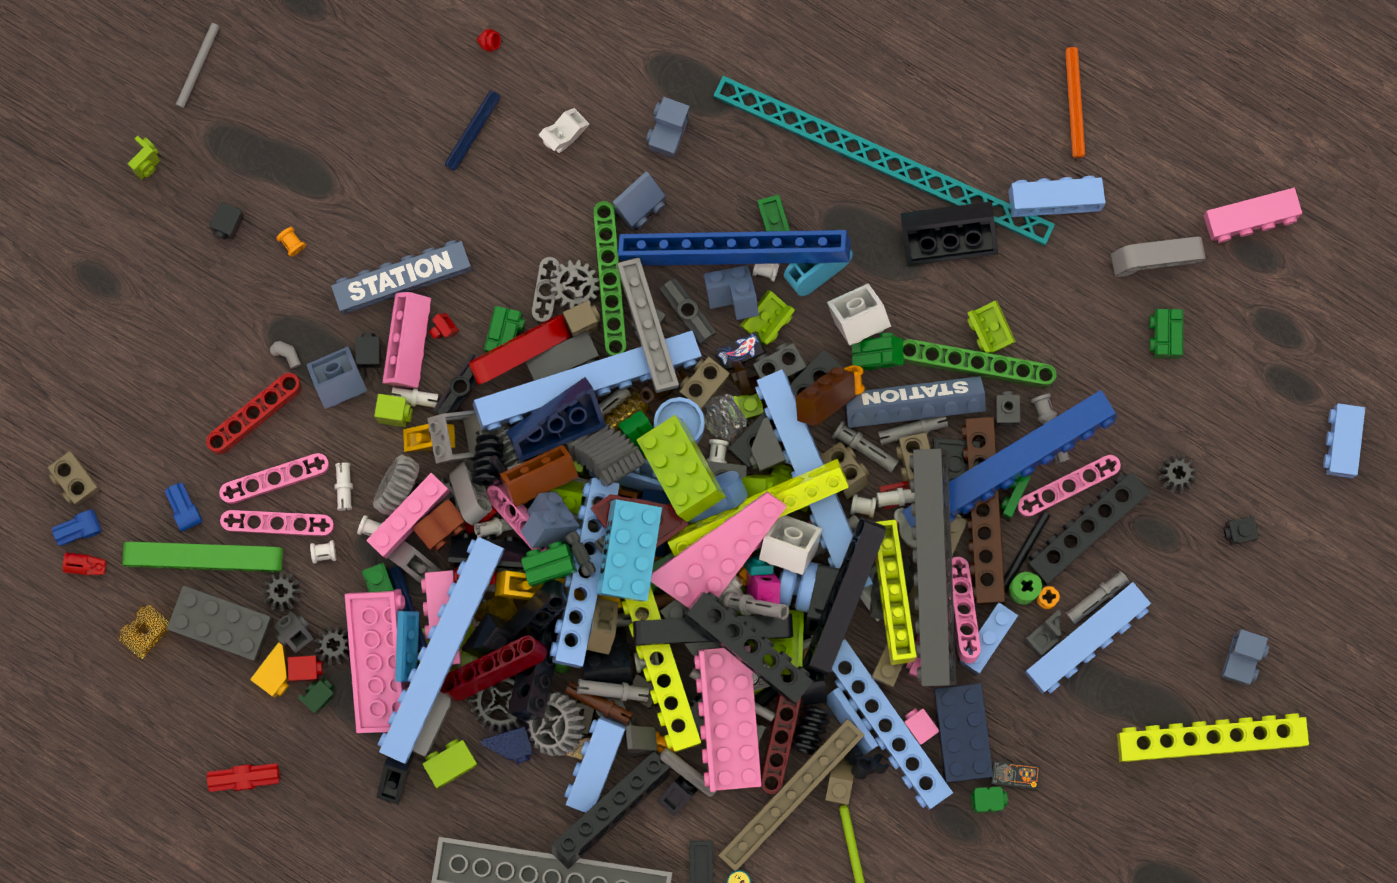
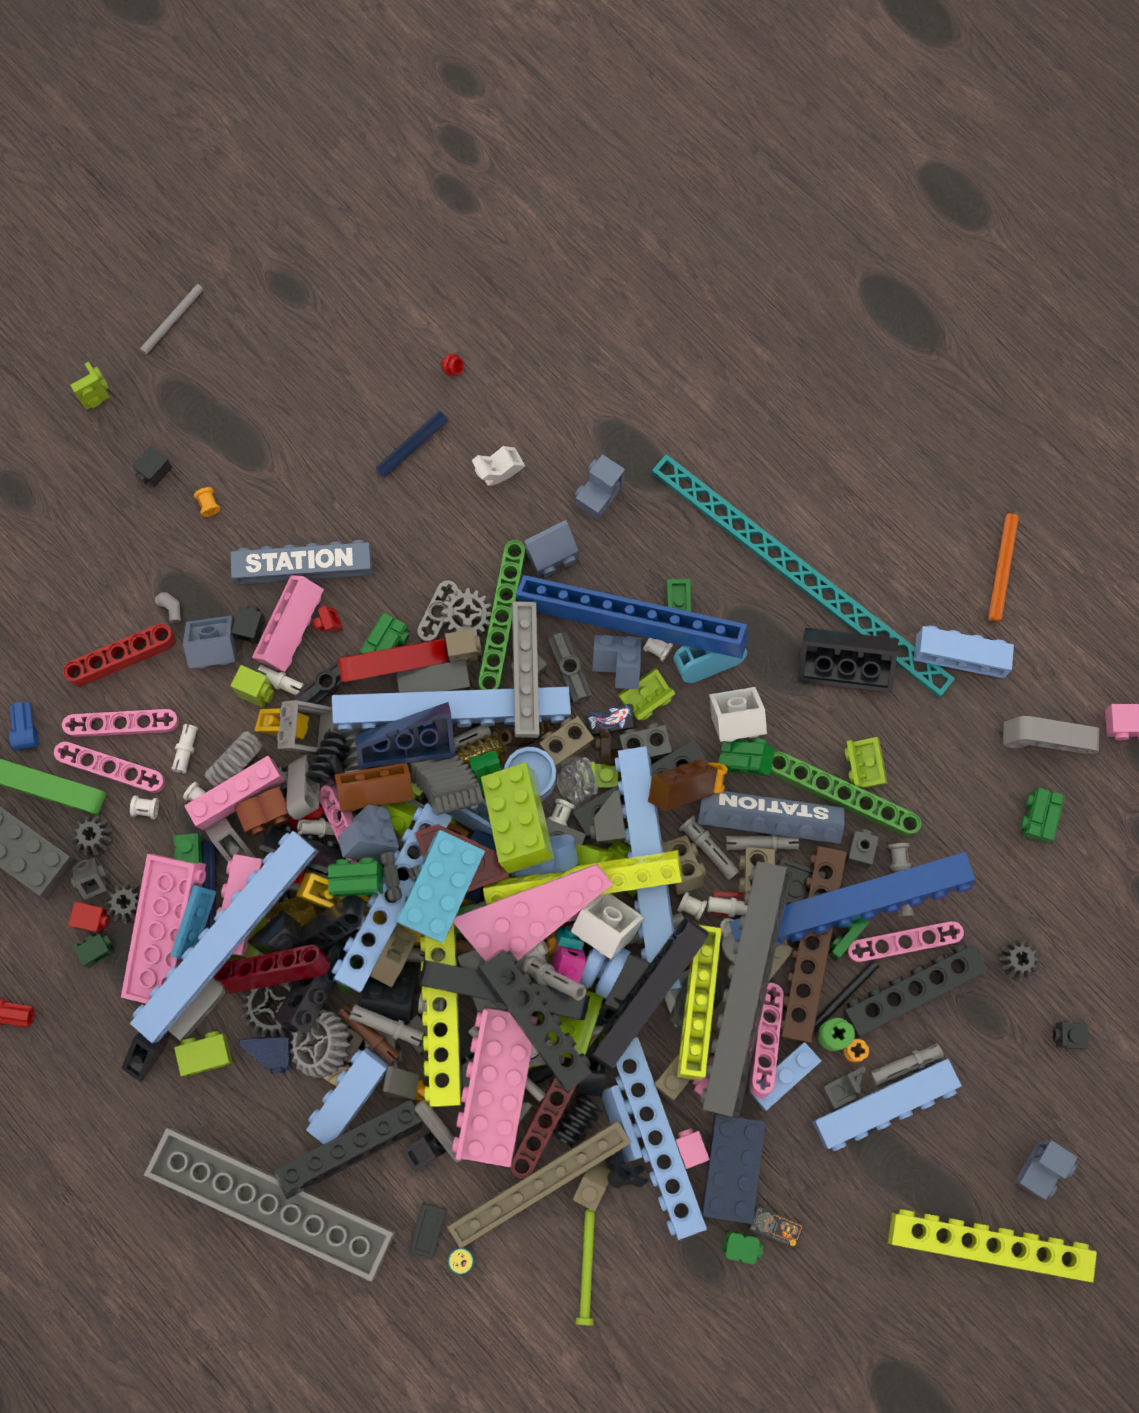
camera: 15 degrees right, 5 degrees down
yellow slope [250,642,289,698] -> none

